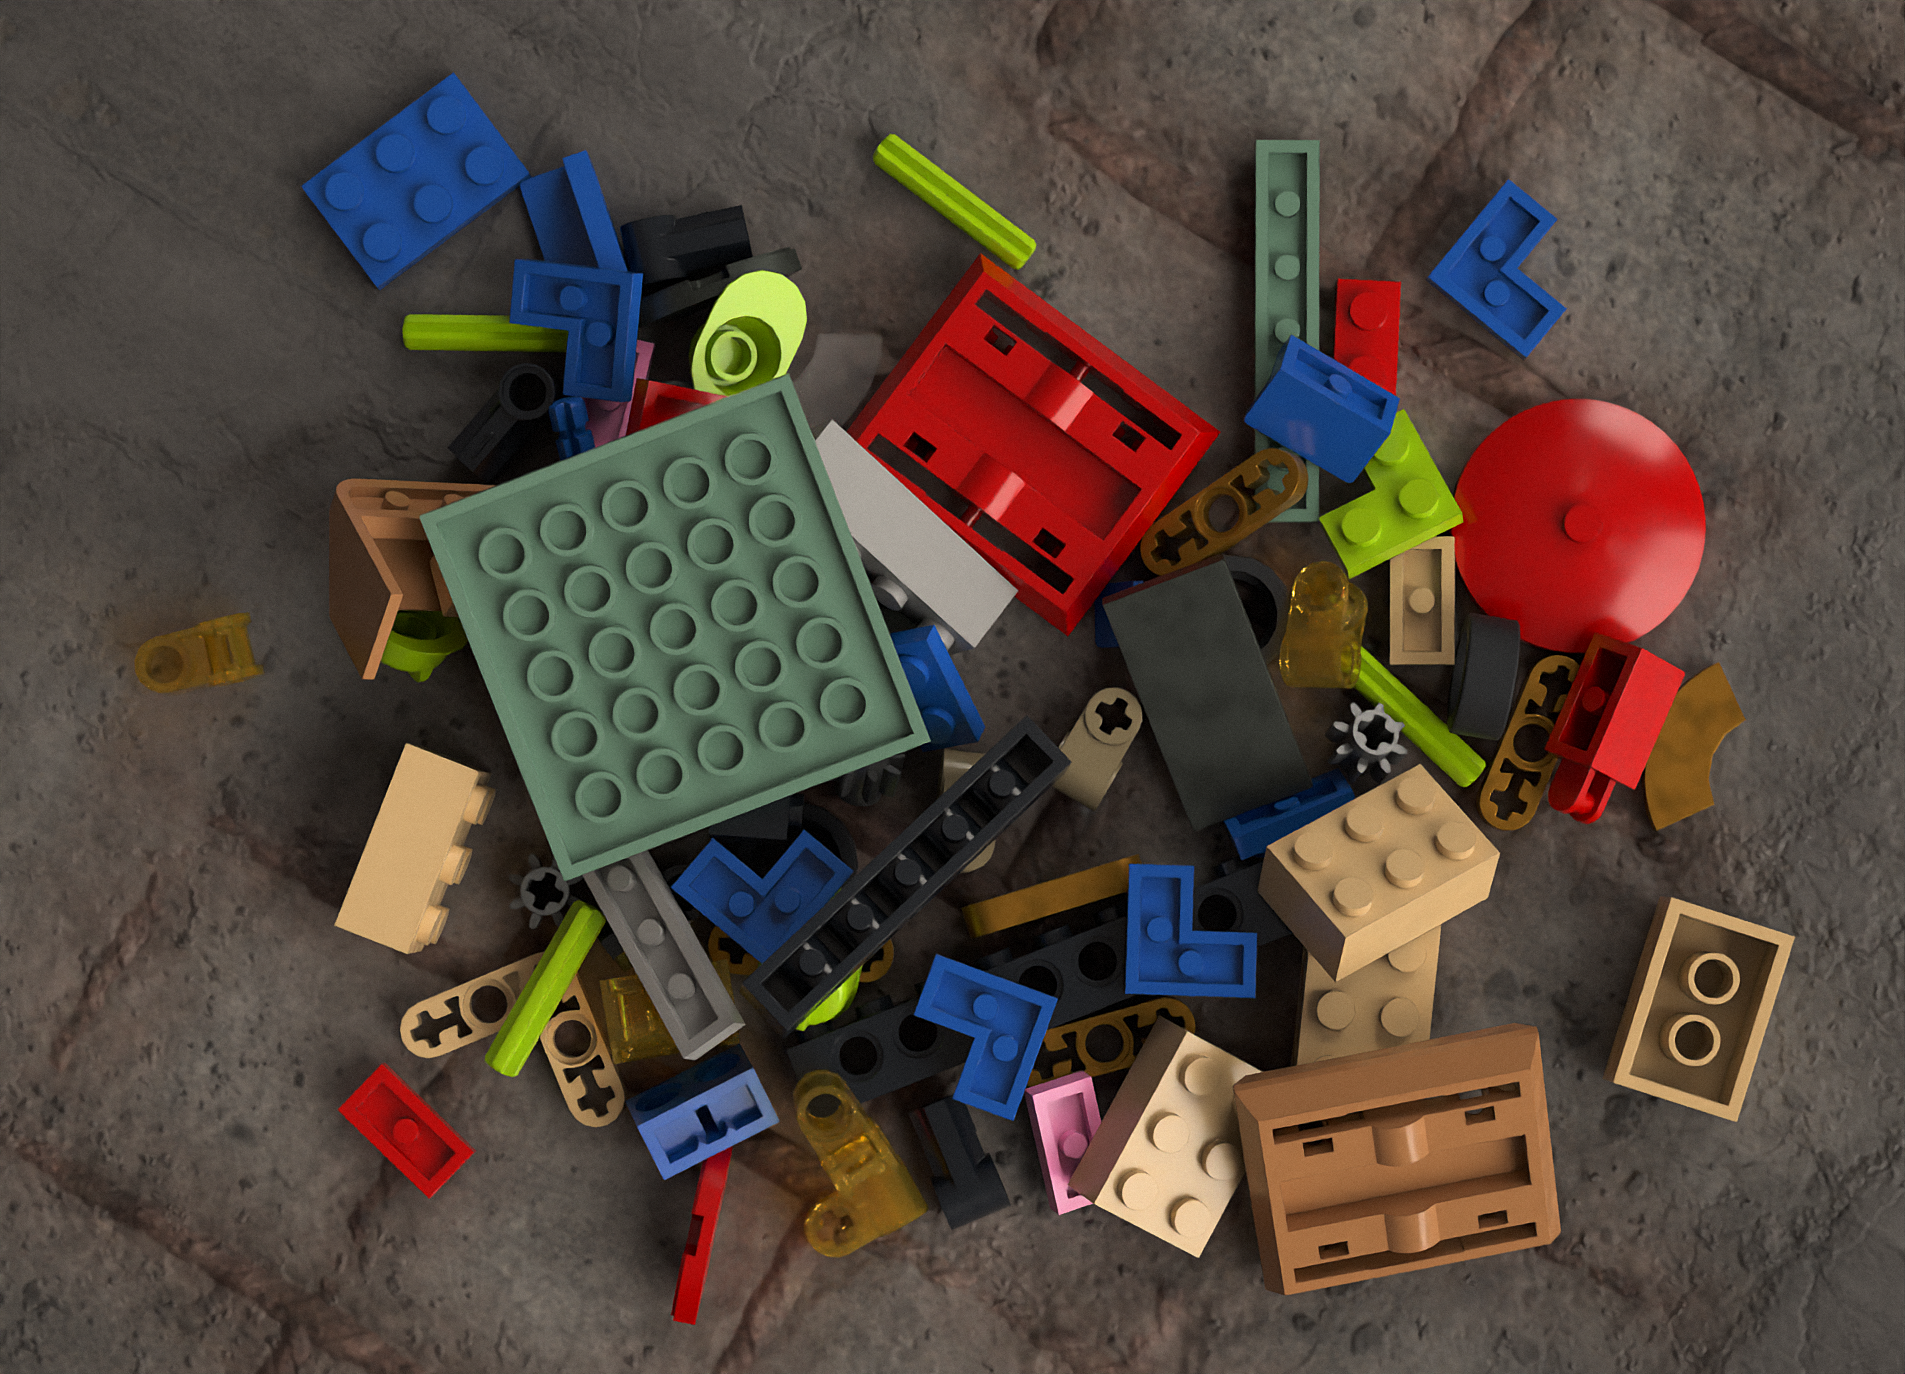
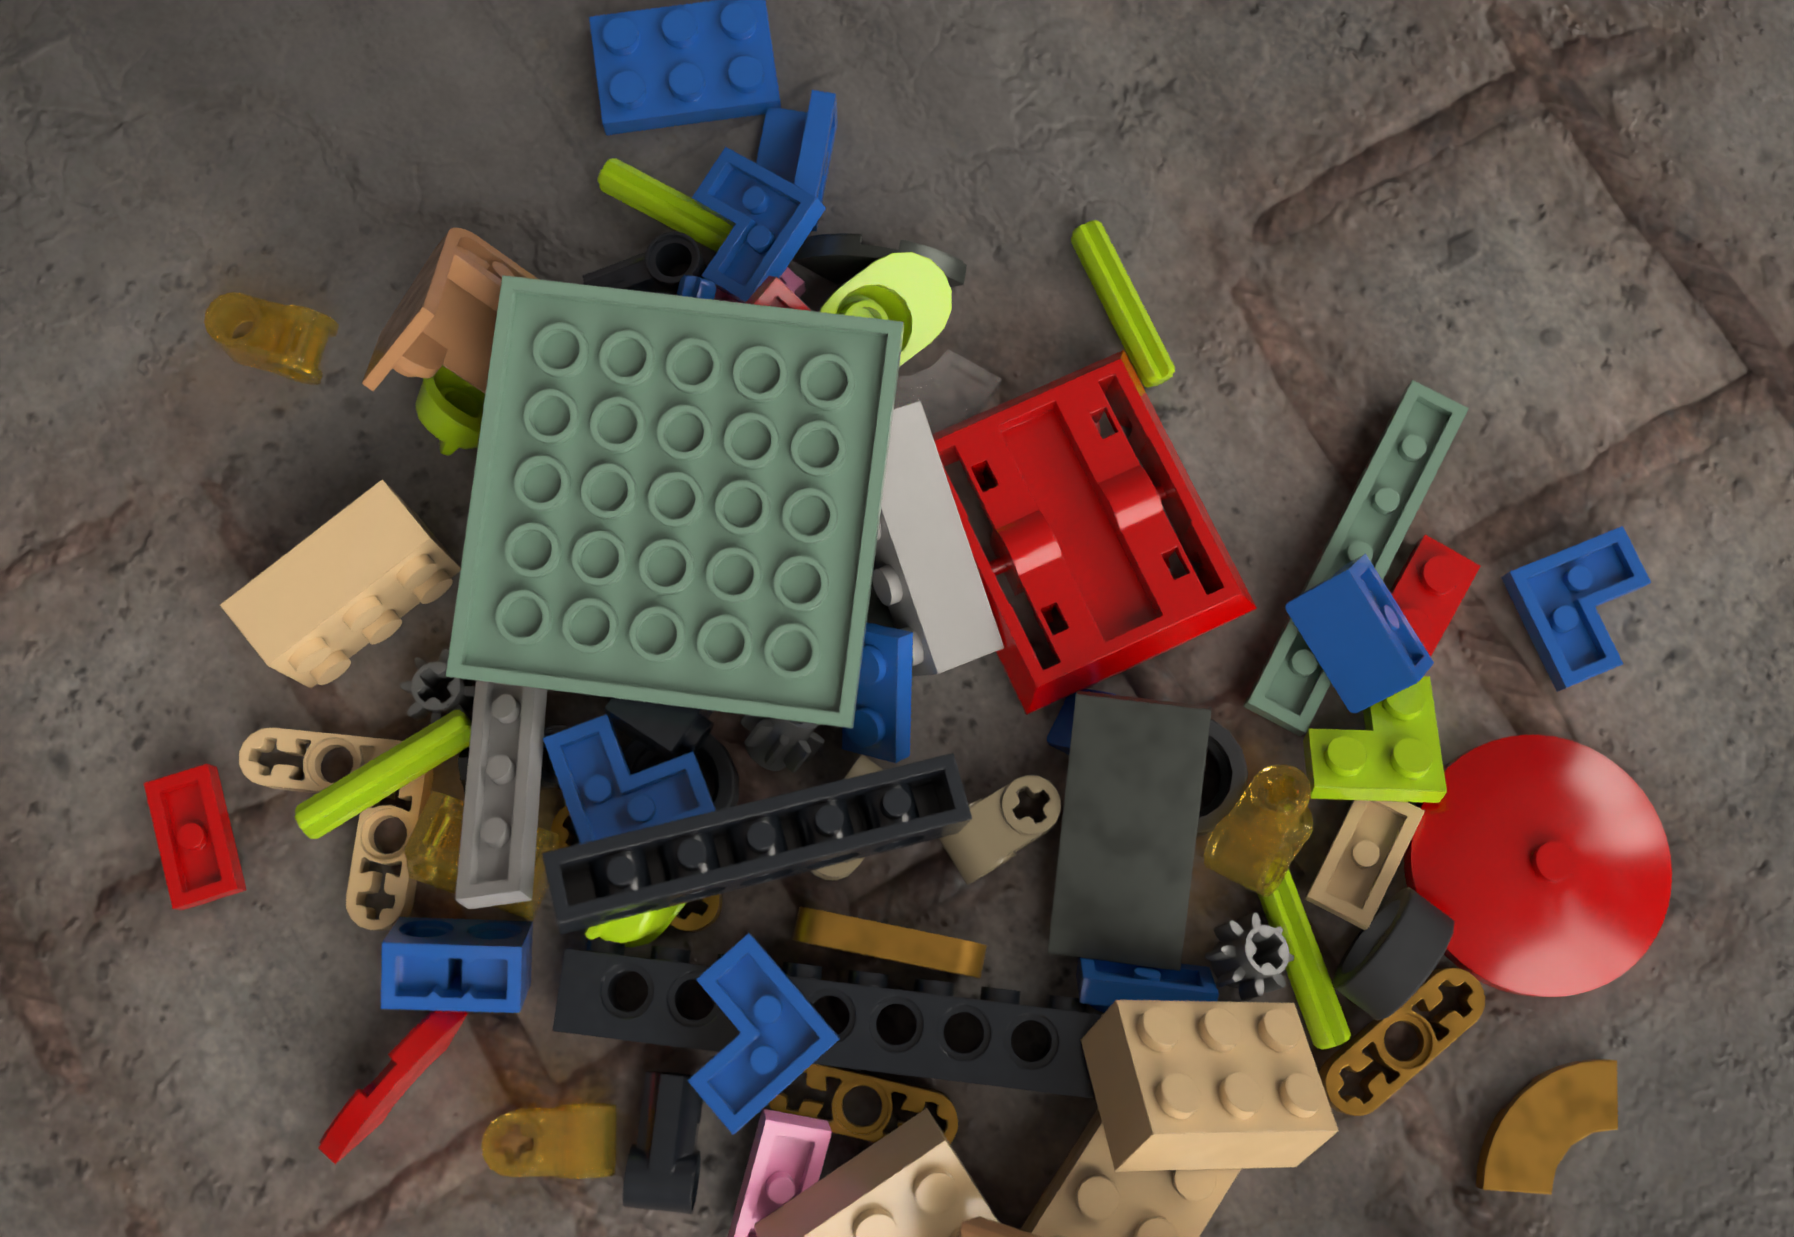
camera: 25 degrees right, 10 degrees down
black piece [620,205,753,290] -> none
clear yellow piece [793,1070,901,1200] -> none
blue plate [1124,864,1257,998] -> none
pearl gold beam [1140,448,1308,576] -> none
red brick [1544,632,1686,824] -> none

